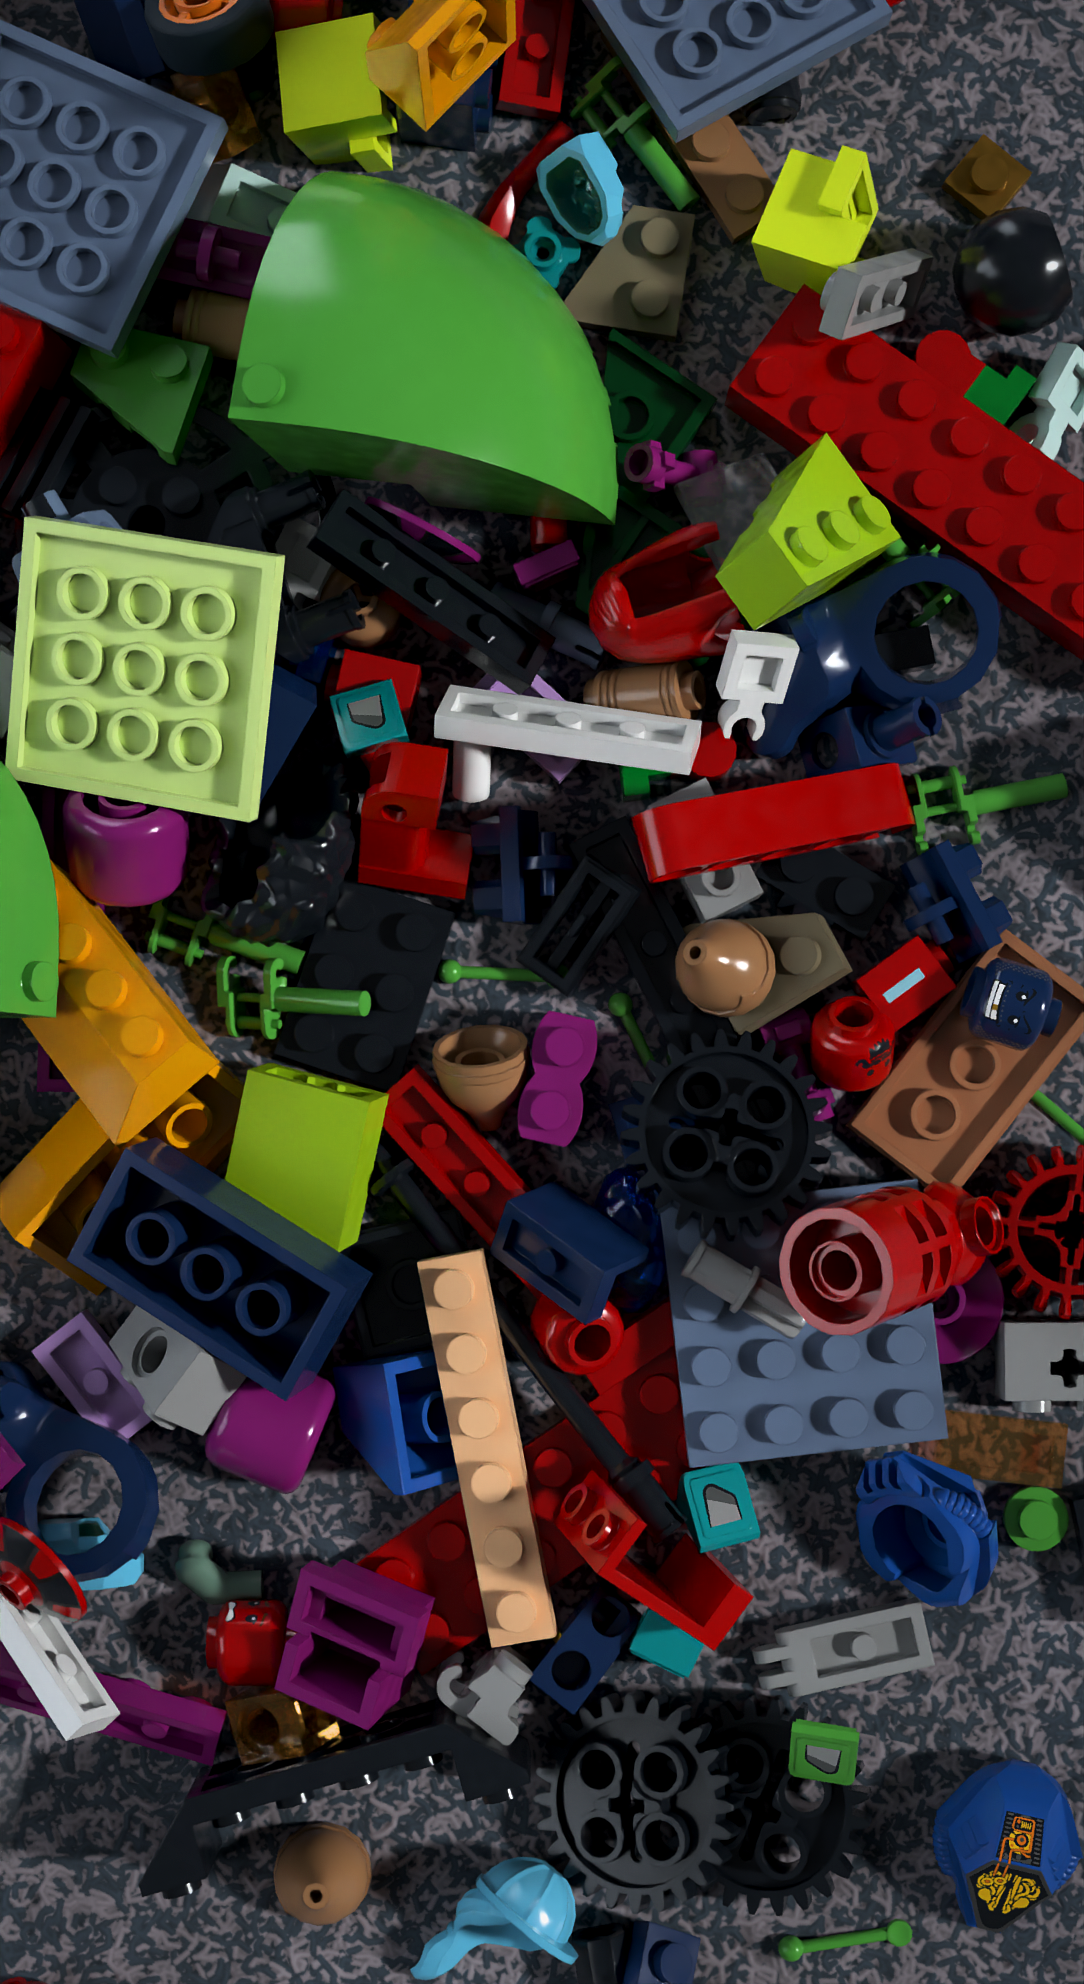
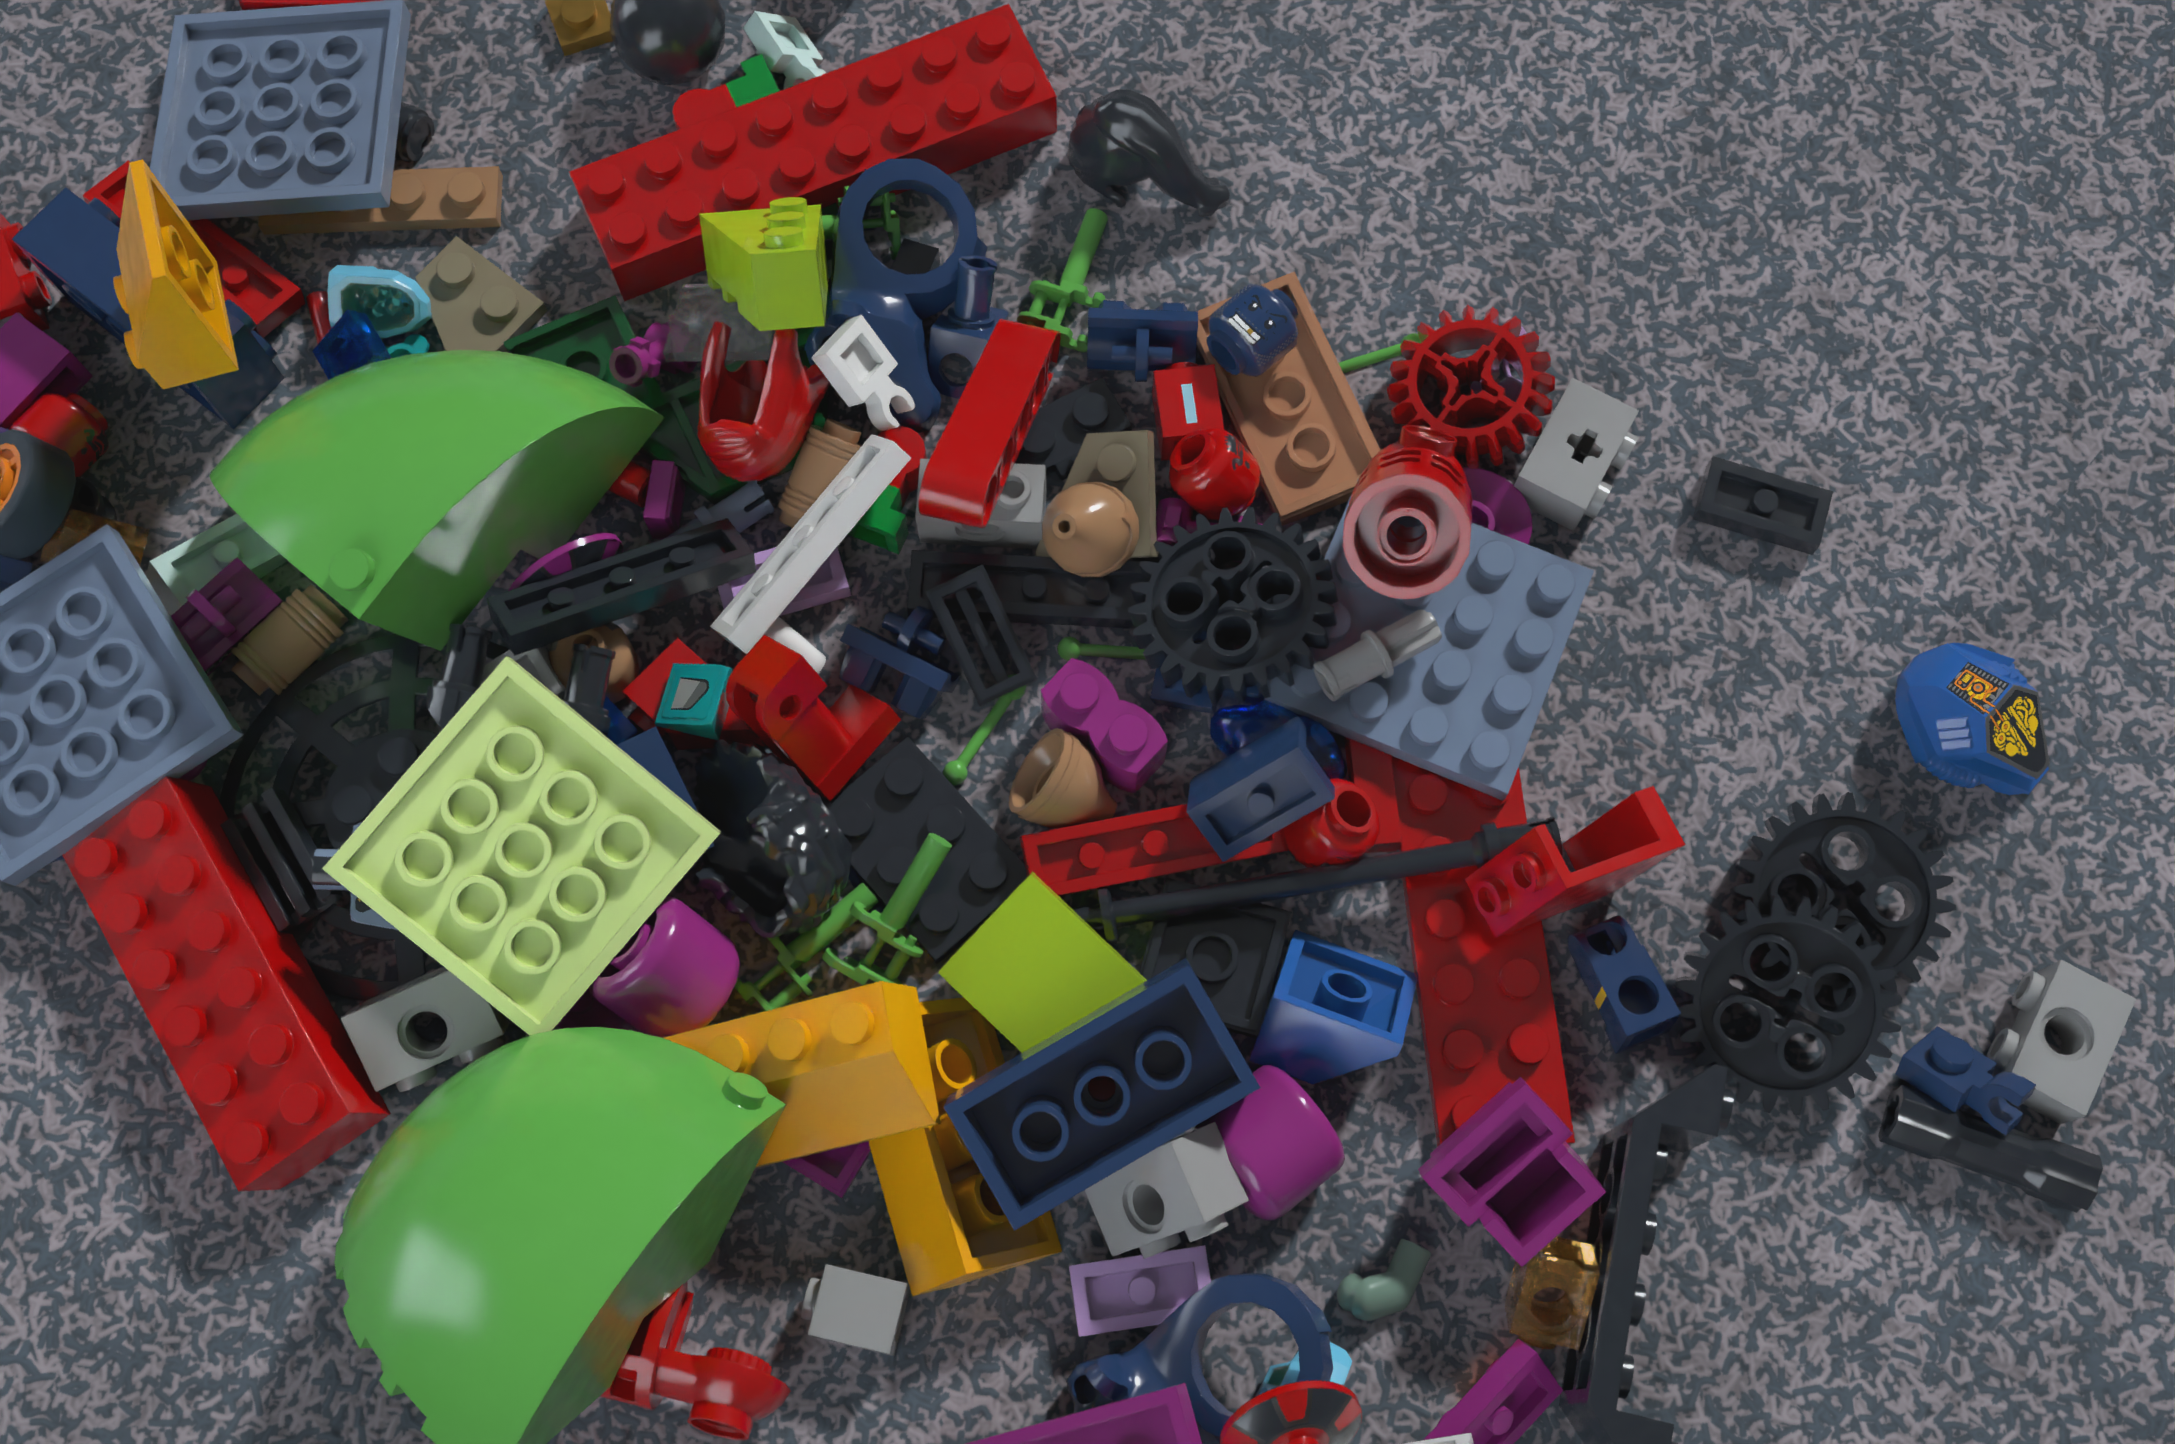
camera: 60 degrees left, 15 degrees down
bright green wing [70,328,214,465] -> none
red head [206,1599,298,1686] -> none
medium nougat helmet [273,1822,372,1926] -> none
neon yellow plate [275,13,397,173] -> none
medium azure piece [410,1857,579,1981] -> none
light nougat plate [417,1248,558,1648] -> none
light grey piece [437,1644,533,1745] -> none
bright green piece [570,55,700,212] -> none
teal slope [629,1608,704,1679] -> none
teal slope [675,1462,760,1553] -> none
neon yellow plate [751,145,879,295] -> none
light grey hinge [752,1597,935,1697] -> none
bright green hinge [778,1919,912,1962] -> none
bright green slope [789,1719,860,1786] -> none
light grey plate [818,248,934,340] -> none
blue helmet [855,1450,999,1607] -> none
clear orange tile [933,1409,1068,1489] -> none
bright green plate [1003,1485,1069,1551] -> none
none -> clear blue plate [312,309,391,380]

